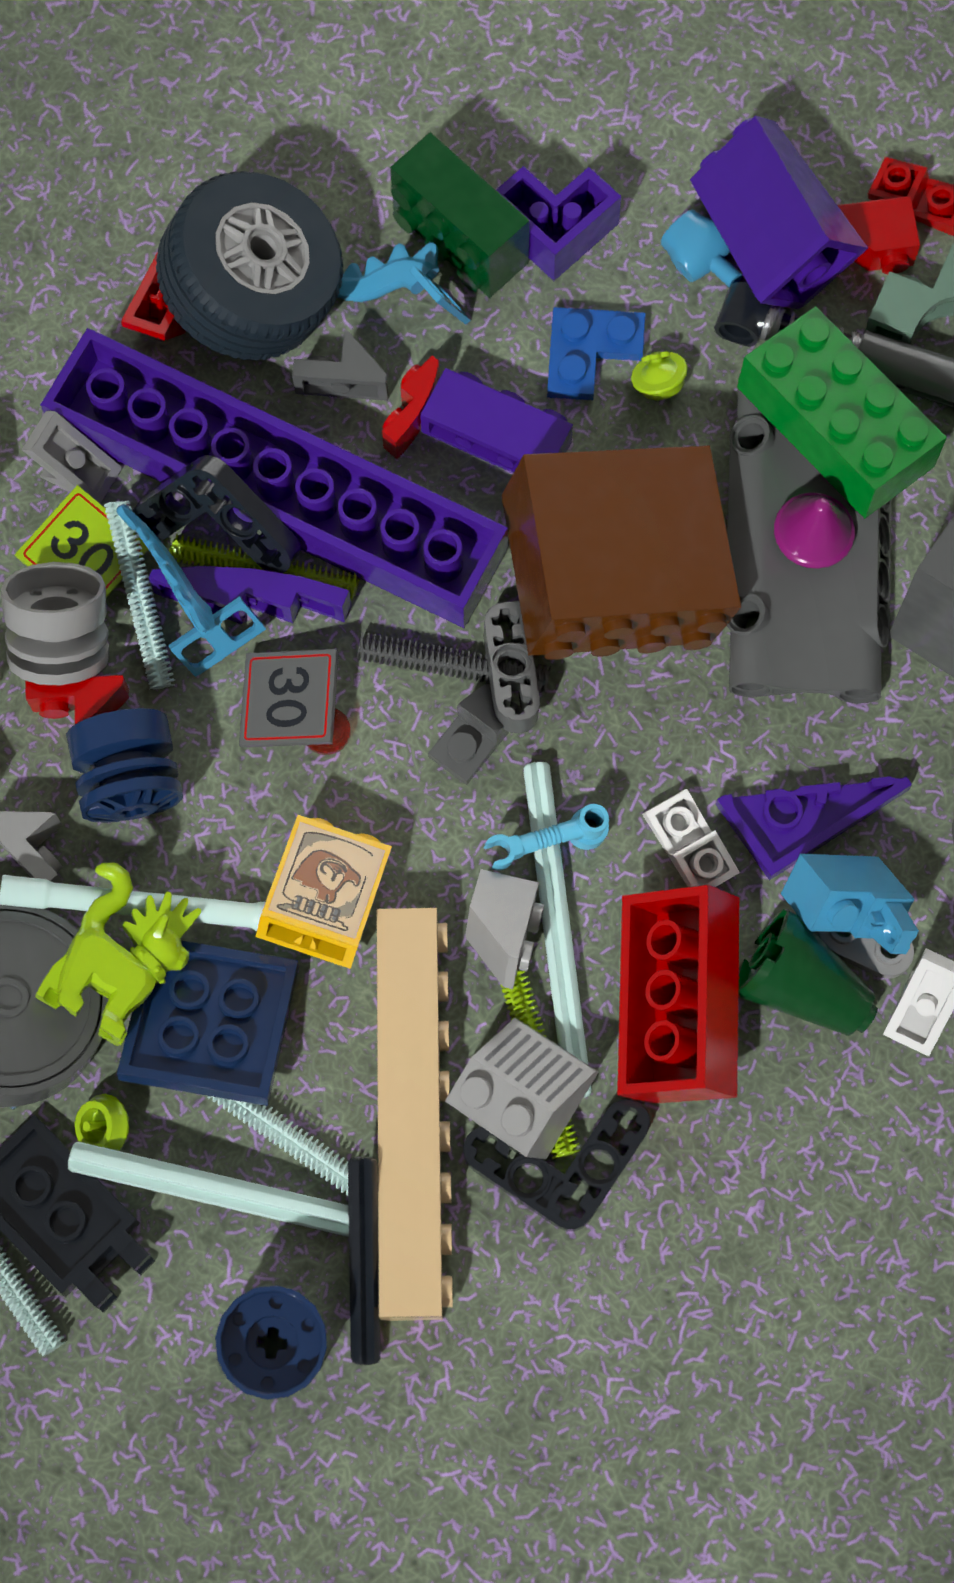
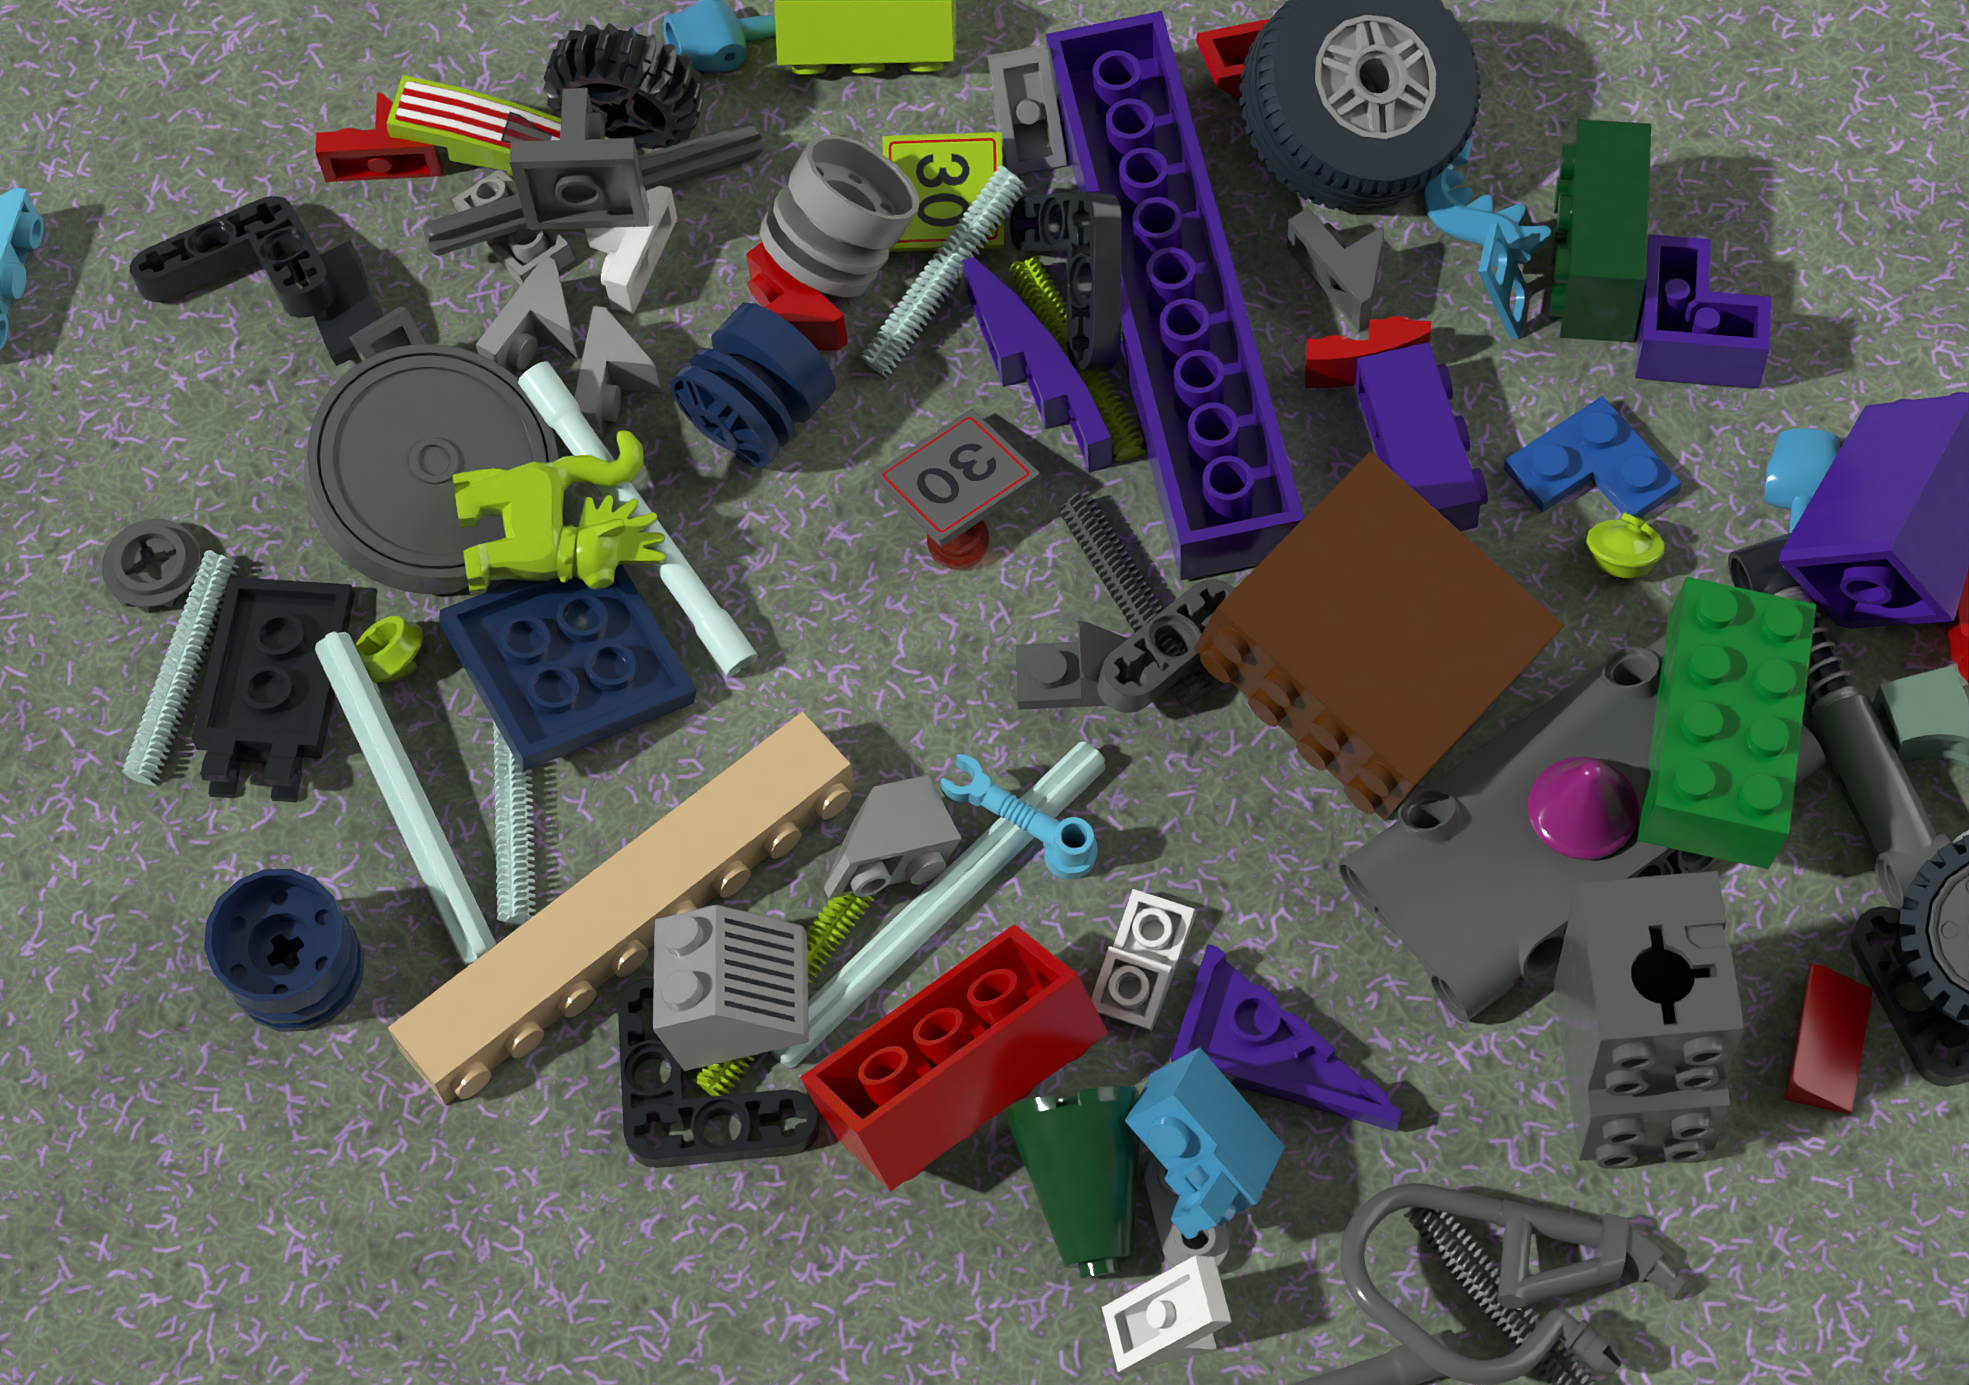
camera: 55 degrees right, 10 degrees down
dark azure piece [116,504,266,677] -> none
brick [255,815,392,969] -> none
black axle [348,1157,380,1365] -> none

